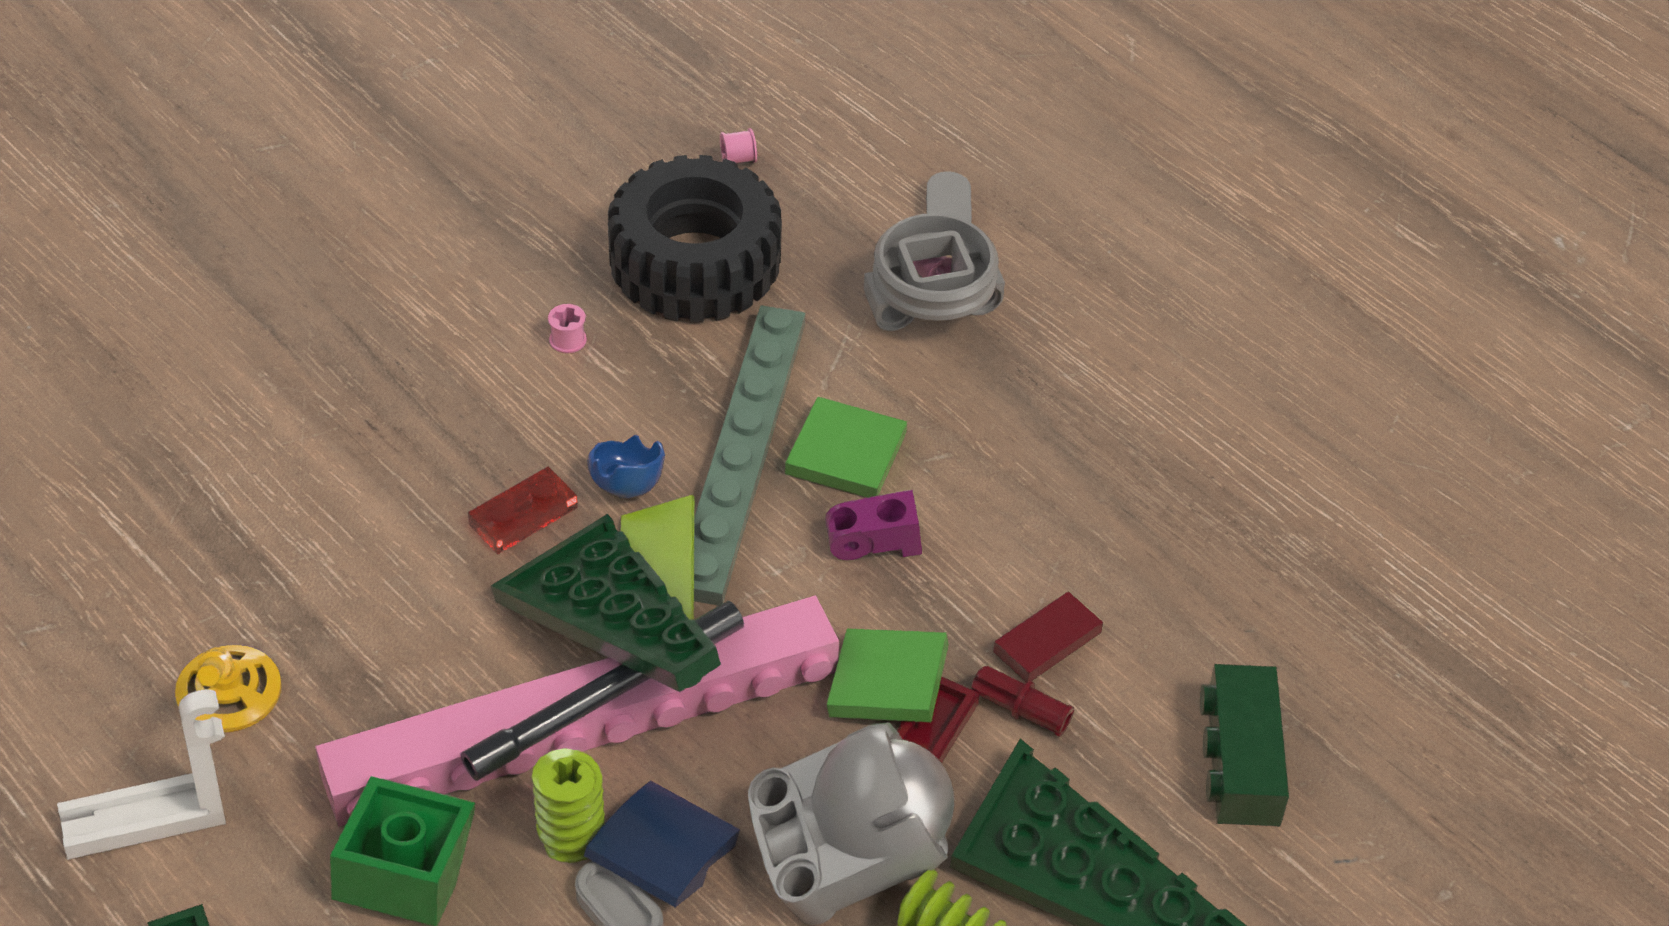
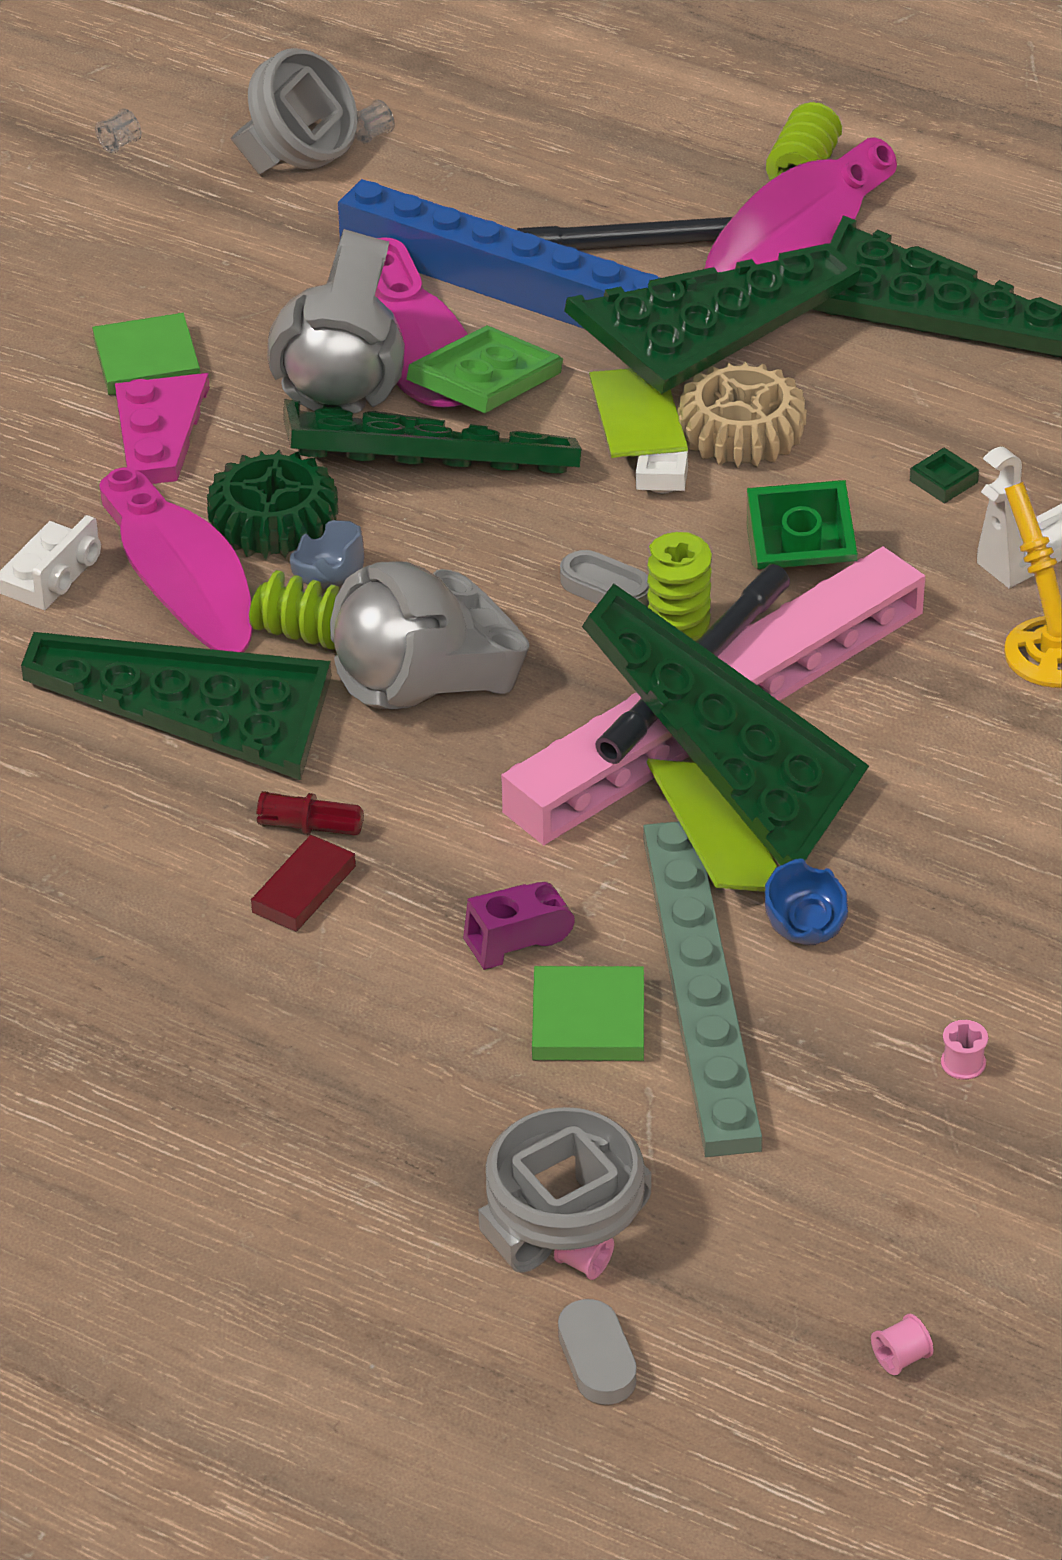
camera: 165 degrees right, 5 degrees down
clear red plate [468,466,578,555] -> none
dark blue slope [584,781,740,908] -> none
black tyre [608,155,782,323] -> none
bright green tile [827,628,949,722] -> none
dark red tile [897,677,980,764] -> none
dark green brick [1200,664,1289,827] -> none

